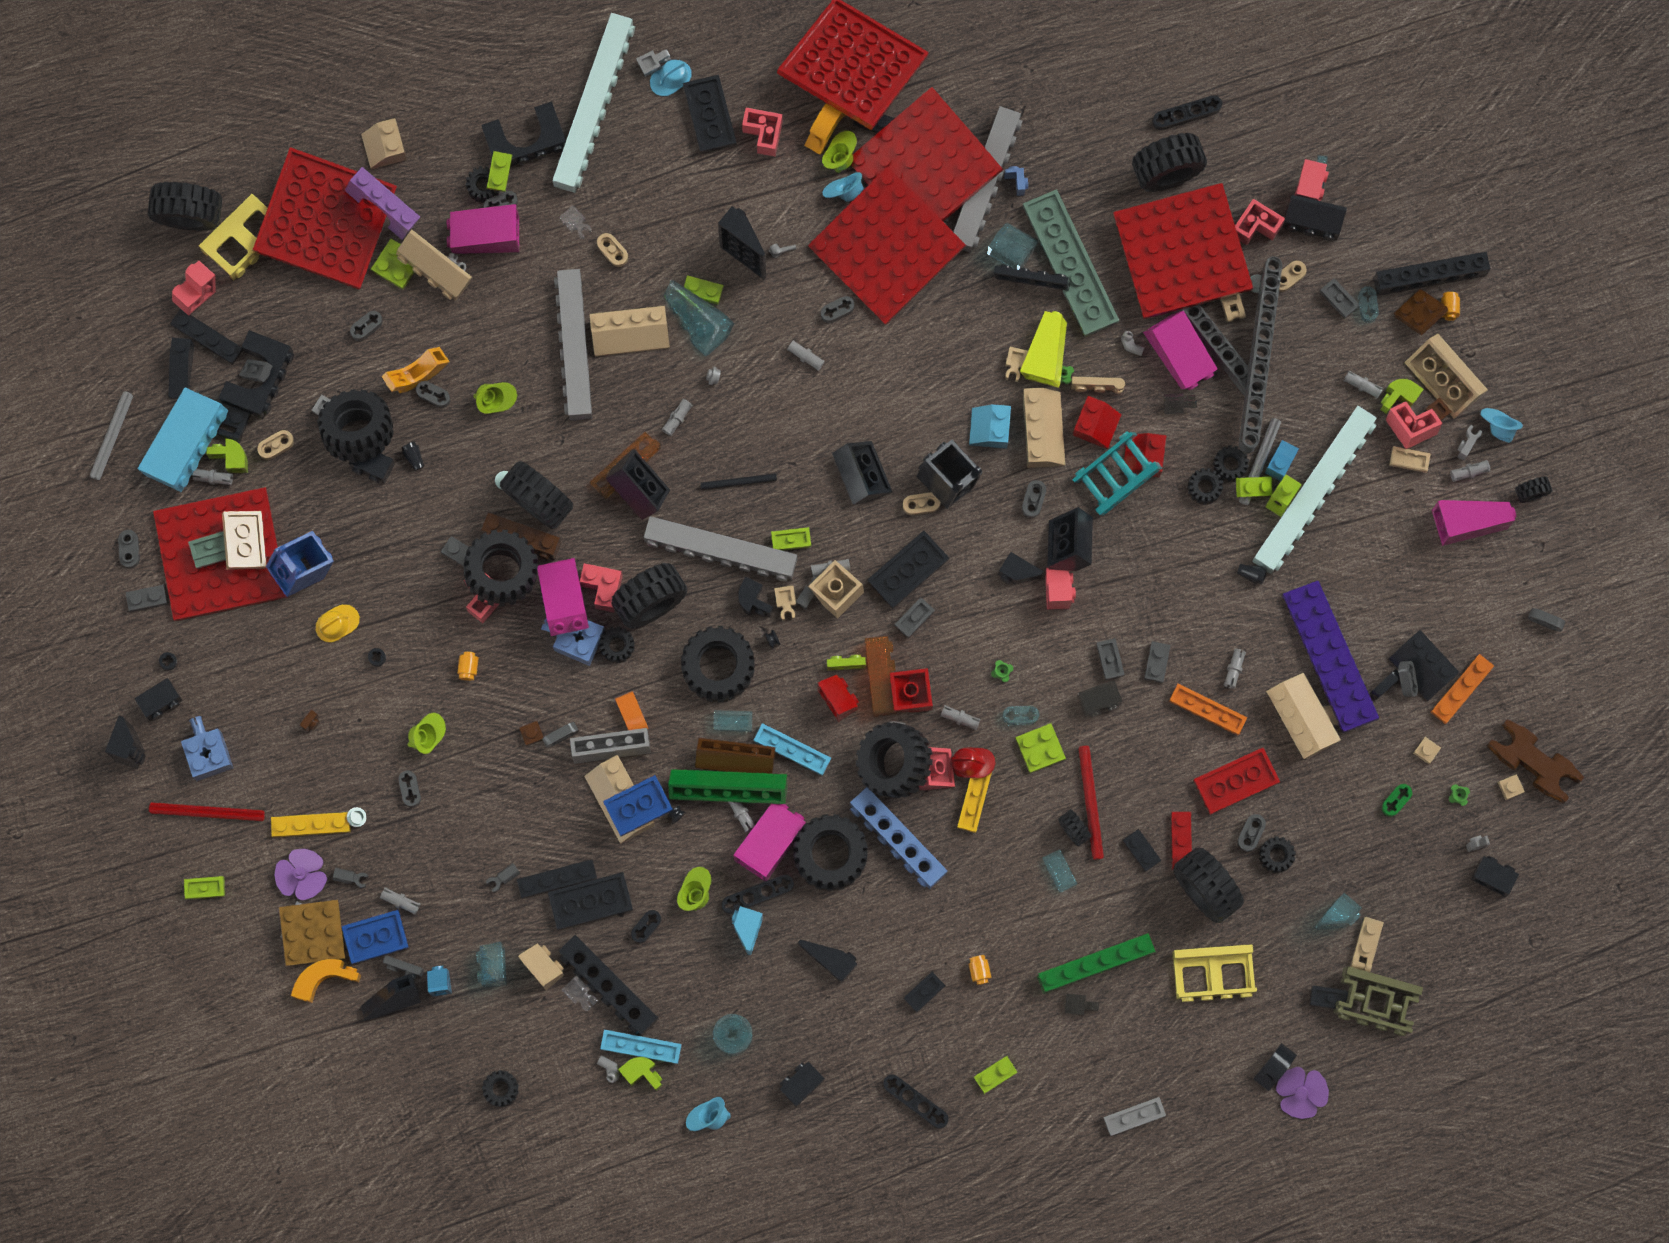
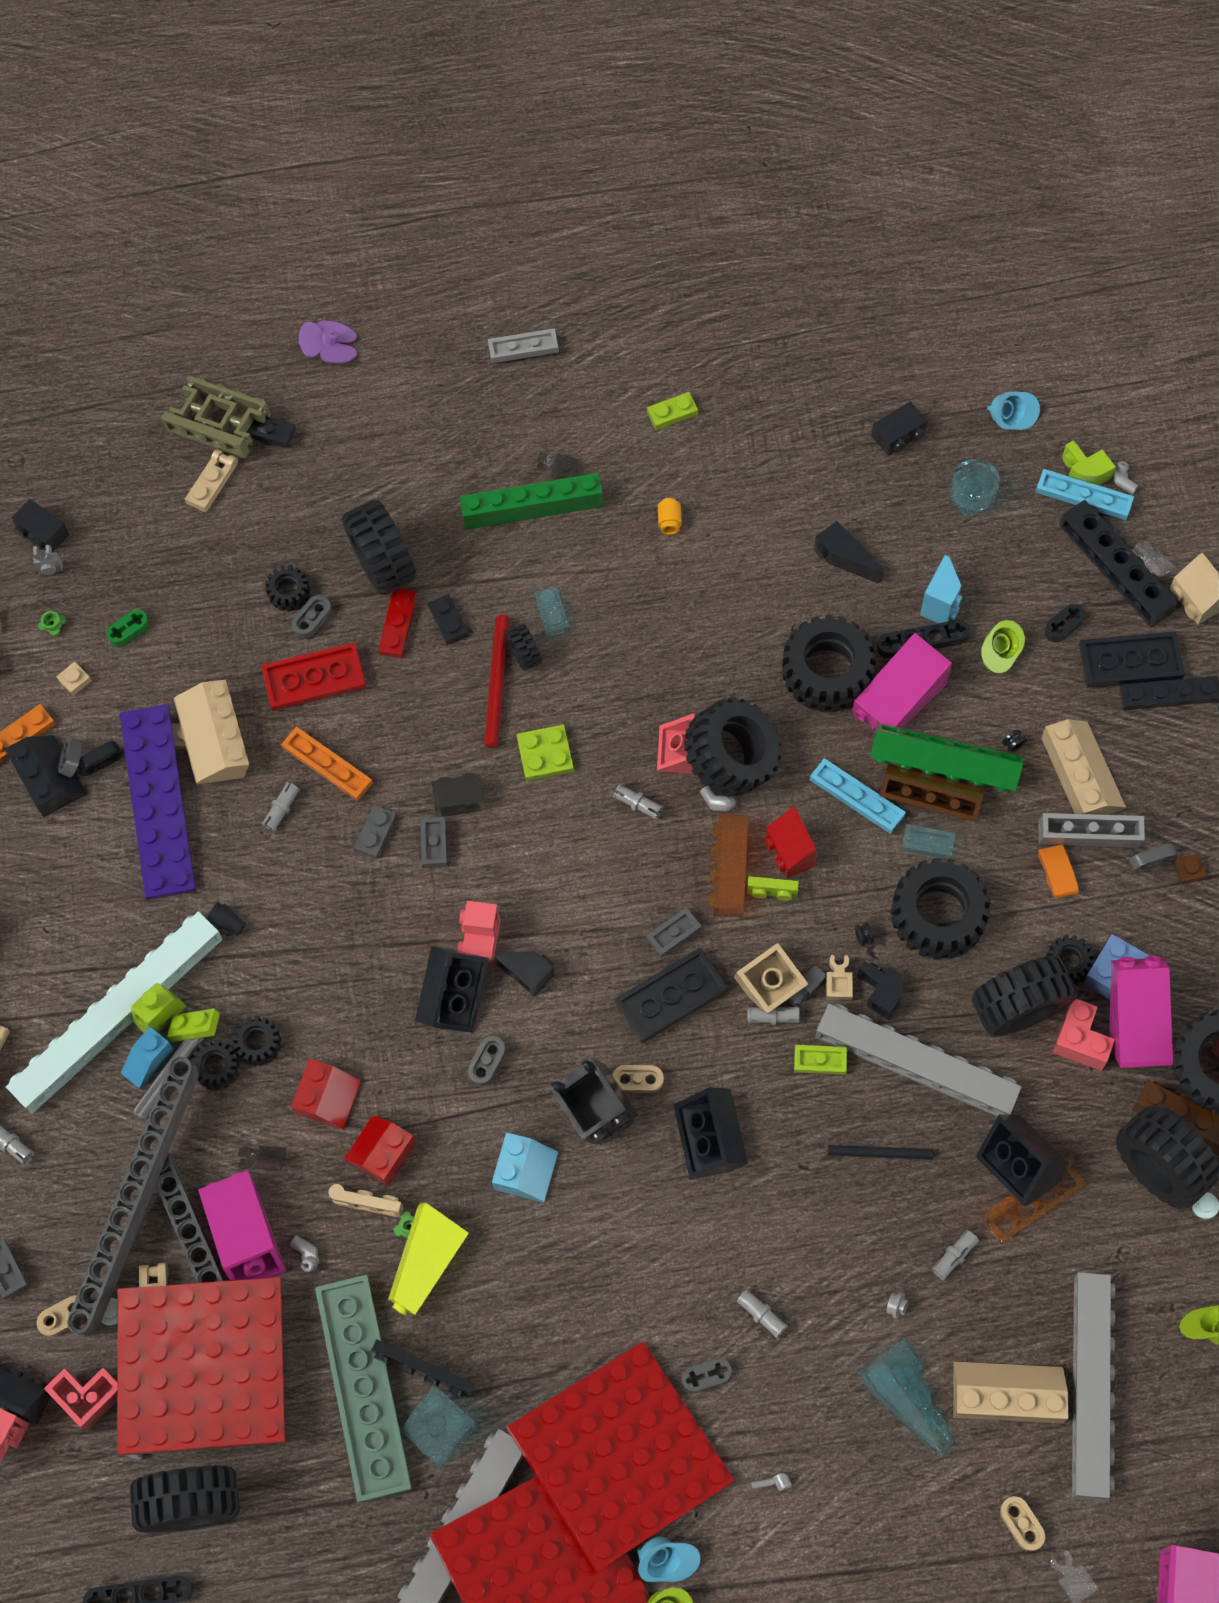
camera: 165 degrees left, 10 degrees down
blue plate [603,775,673,837] -> none
lime plate [682,275,724,305] -> none
black slope [718,206,766,280] -> none
light grey pin [728,802,755,833] -> none
medium blue brick [850,787,947,889] -> none
black beam [883,1075,949,1129] -> none
red slope [890,668,933,713] -> none
black plate [903,972,946,1013] -> none
red piece [951,747,996,778] -> none
yellow plate [957,772,992,833] -> none
bright green plate [991,660,1013,682] -> none
clear light blue beam [1002,706,1039,725] -> none
medium blue bracket [1004,166,1028,196] -> none
tan plate [1005,347,1028,382] -> none
tan slope [1022,388,1065,468] -> none
teal fence [1072,431,1162,515] -> none
light yellow window [1172,945,1257,1002] -> none
black brick [1254,1043,1297,1091] -> none
clear light blue slope [1314,893,1362,930] -> none

